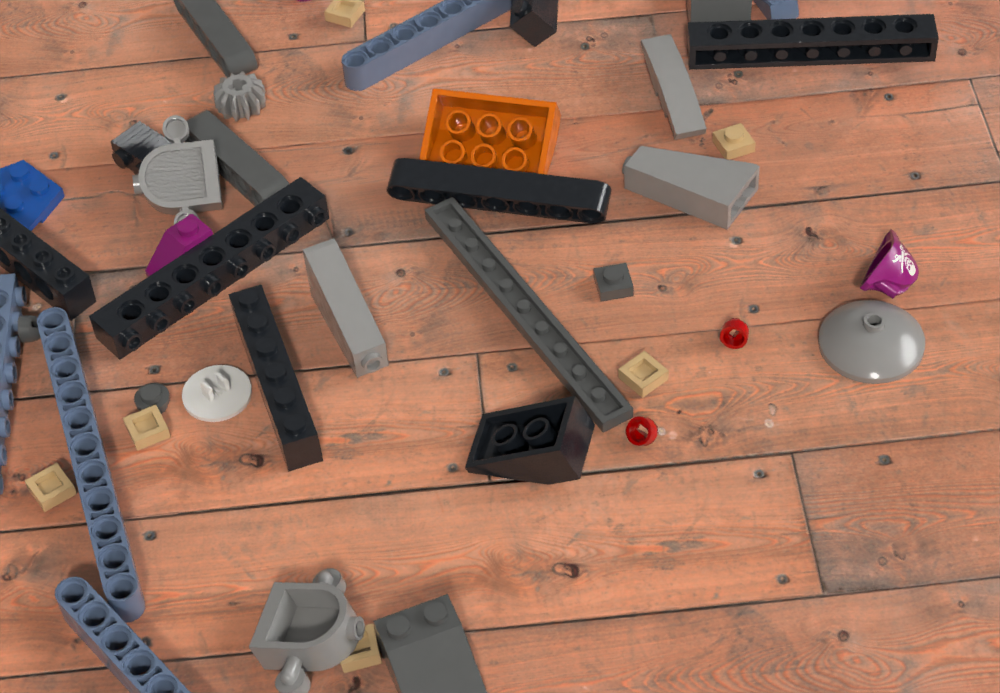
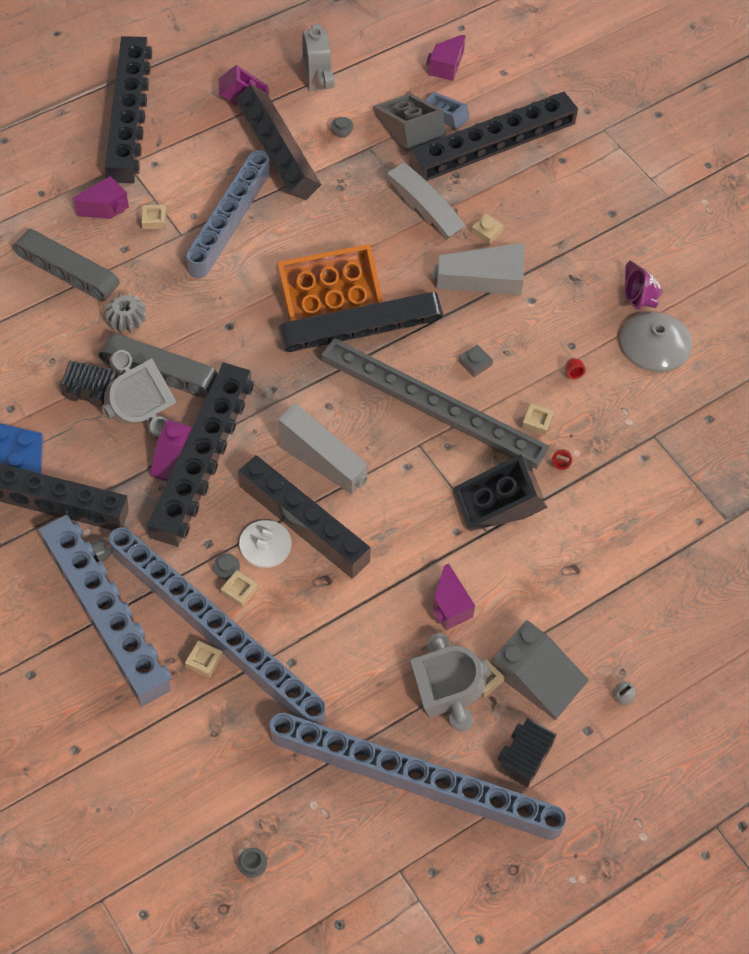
camera: 35 degrees left, 10 degrees up
none -> magenta slope [431,563,475,631]

